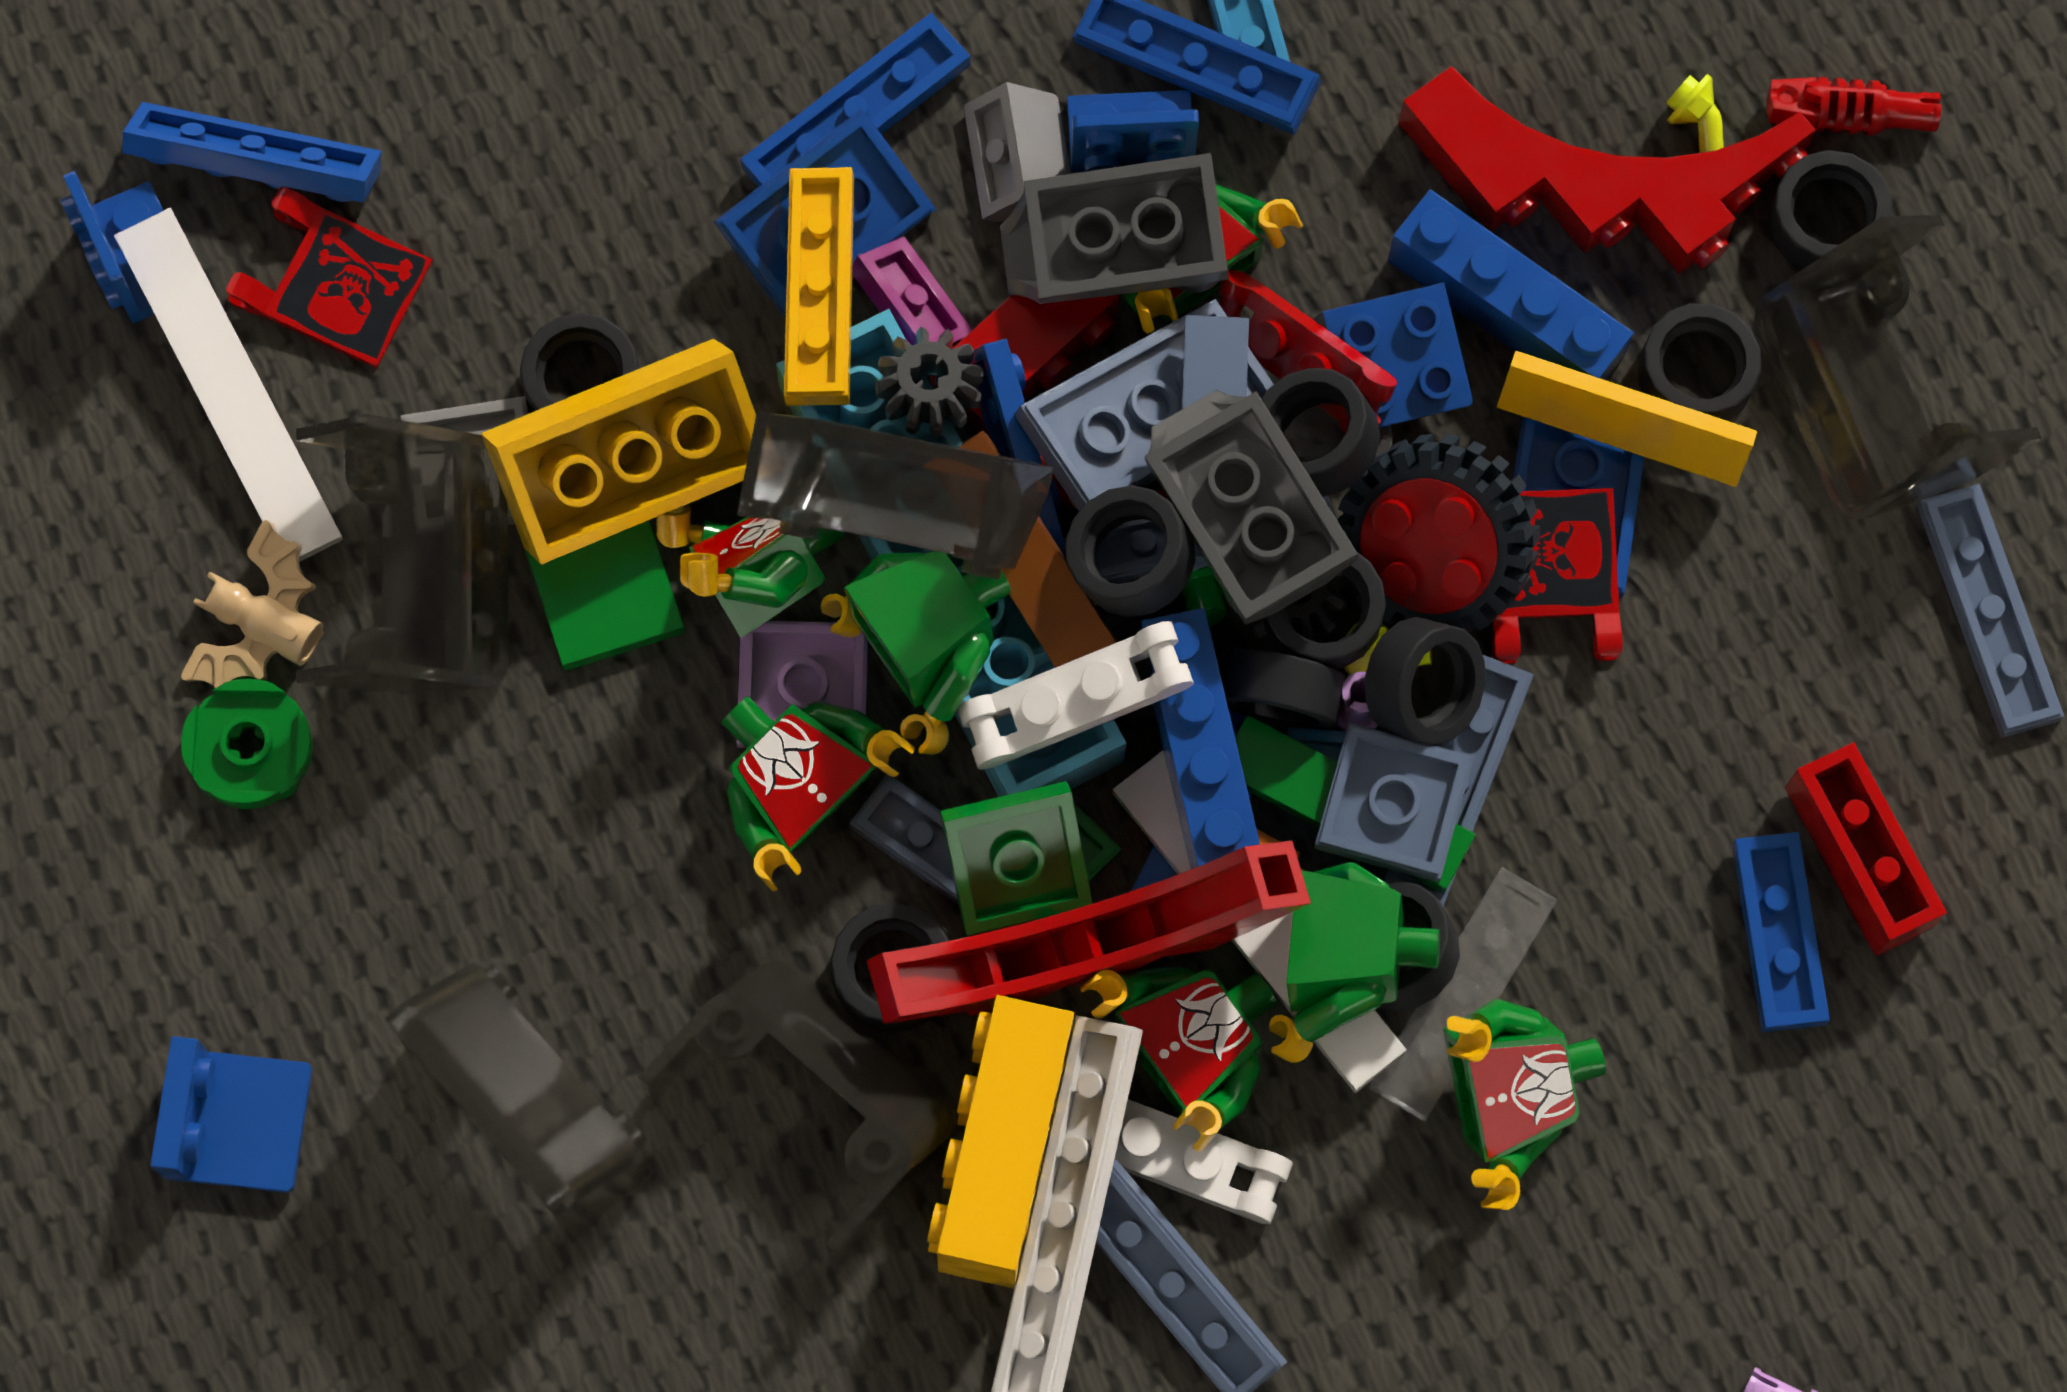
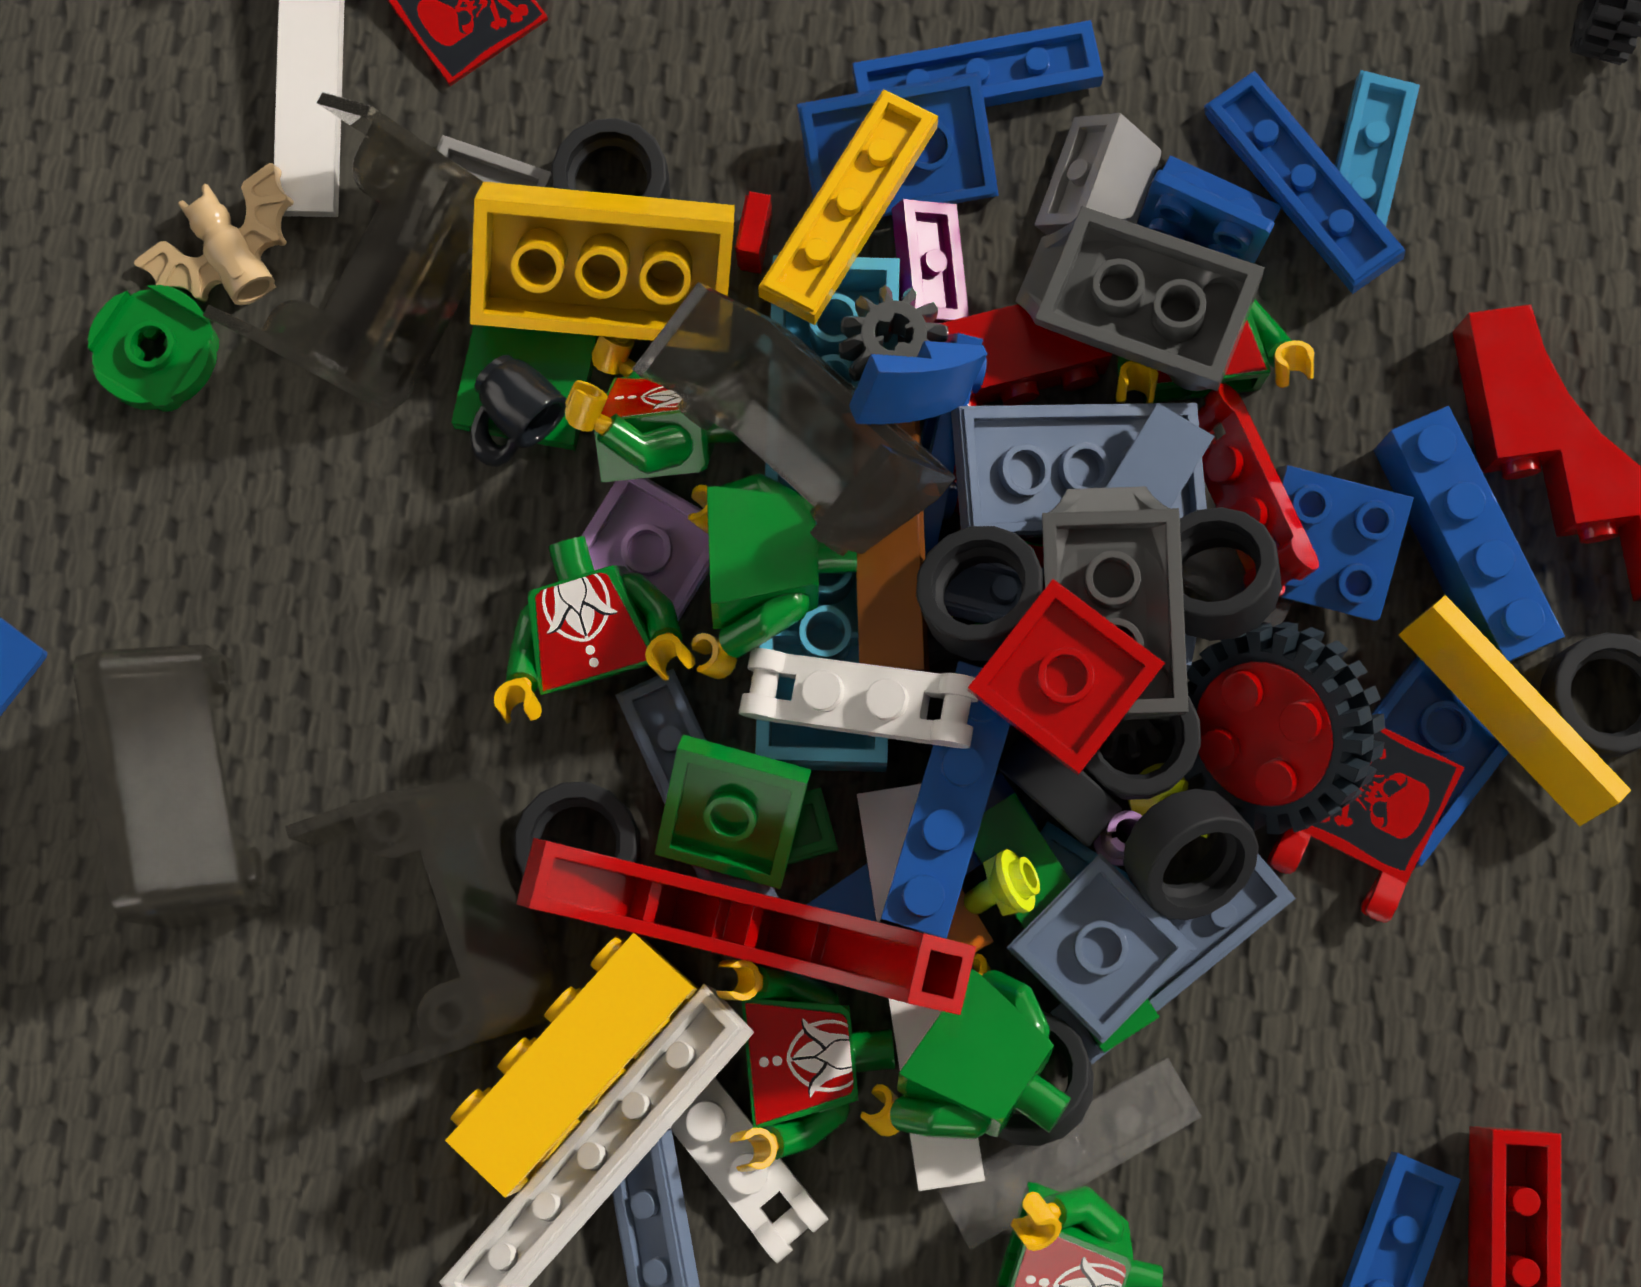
camera: 35 degrees right, 5 degrees up
none -> black piece [470,355,567,467]
none -> red tile [735,191,773,274]
none -> blue slope [849,341,987,424]
none -> neon yellow plate [964,849,1040,916]
none -> red plate [968,579,1165,776]

